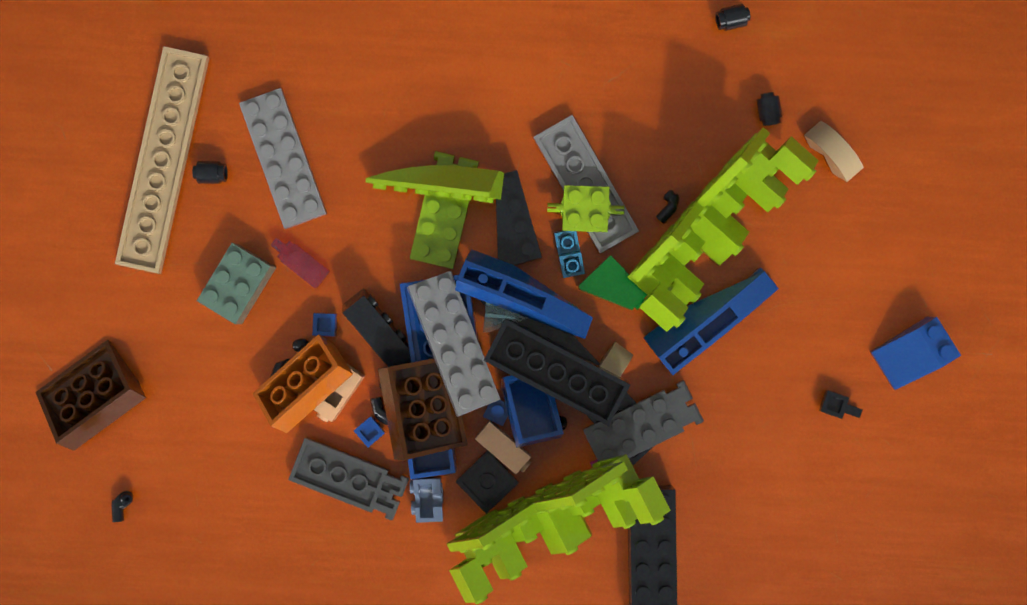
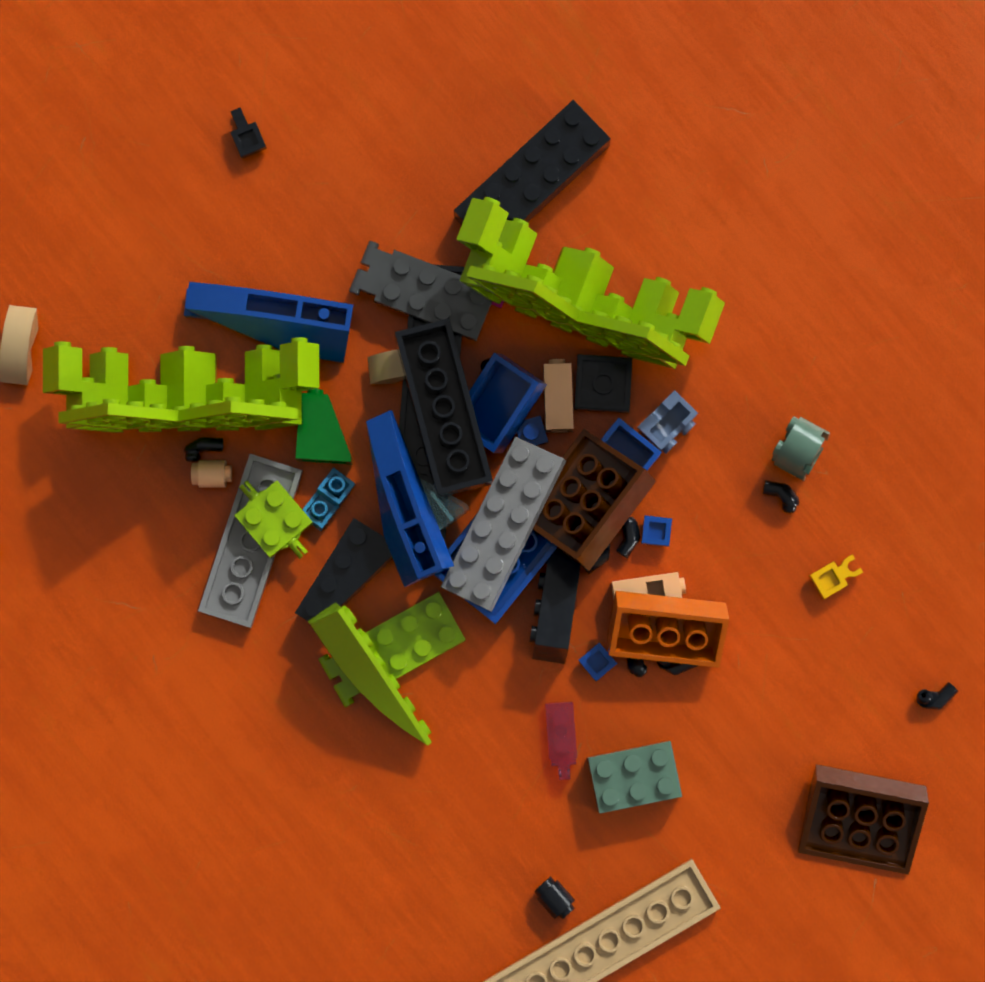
camera: 130 degrees left, 5 degrees down
light grey plate [239,88,327,229] -> none
dark grey hinge [288,437,409,520] -> none
black brick [757,92,782,126] -> none
blue slope [871,317,961,390] -> none
none -> light nougat brick [191,460,232,488]
none -> black arm [763,480,799,513]
none -> sand green brick [772,416,830,481]
none -> yellow plate [809,554,863,599]

